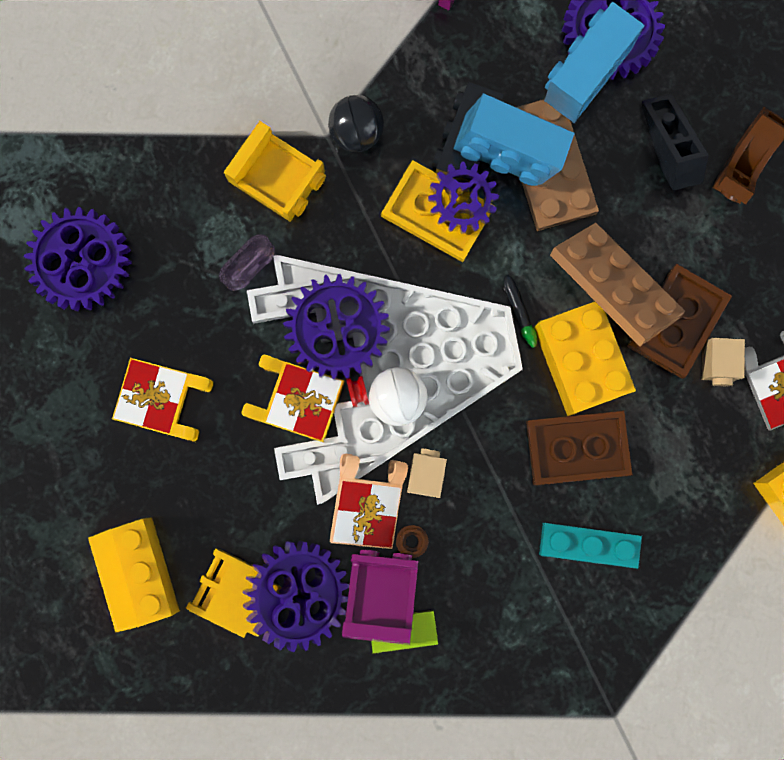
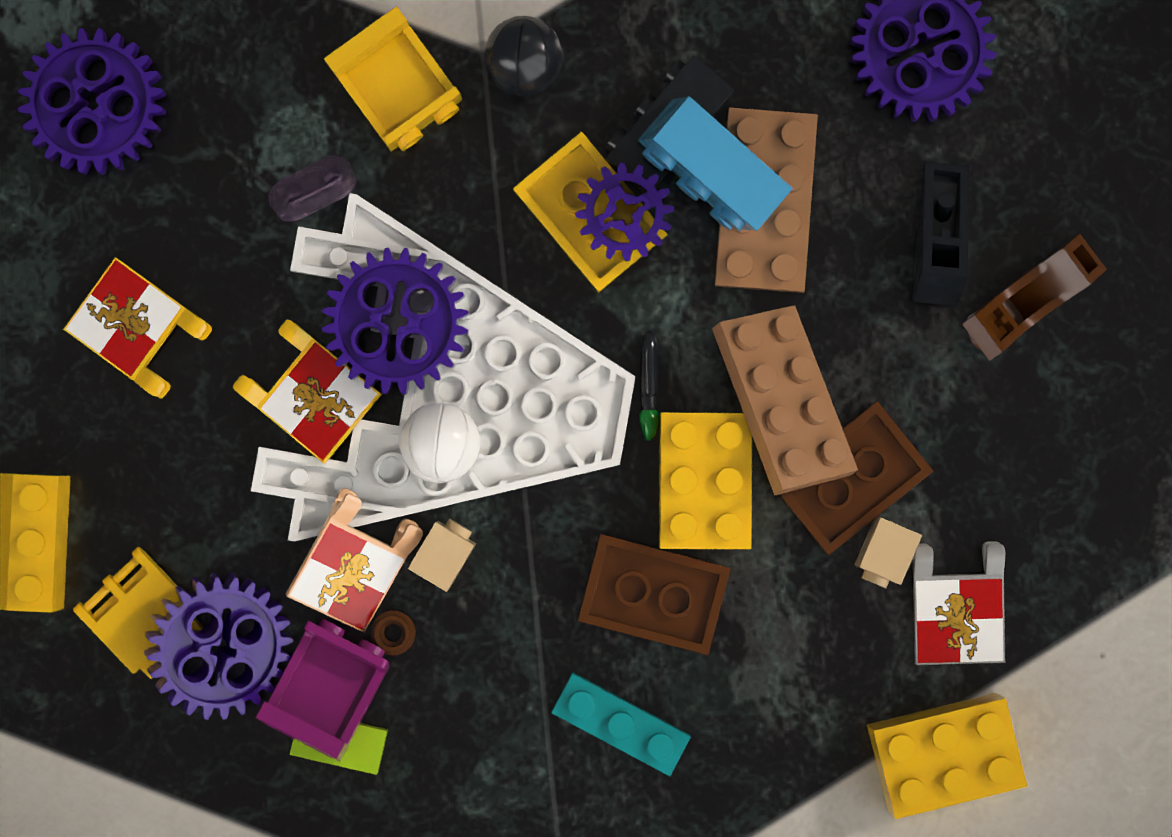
camera: 25 degrees right, 5 degrees up
red bush [346,376,369,408] -> none
dark azure brick [544,1,645,123] -> none

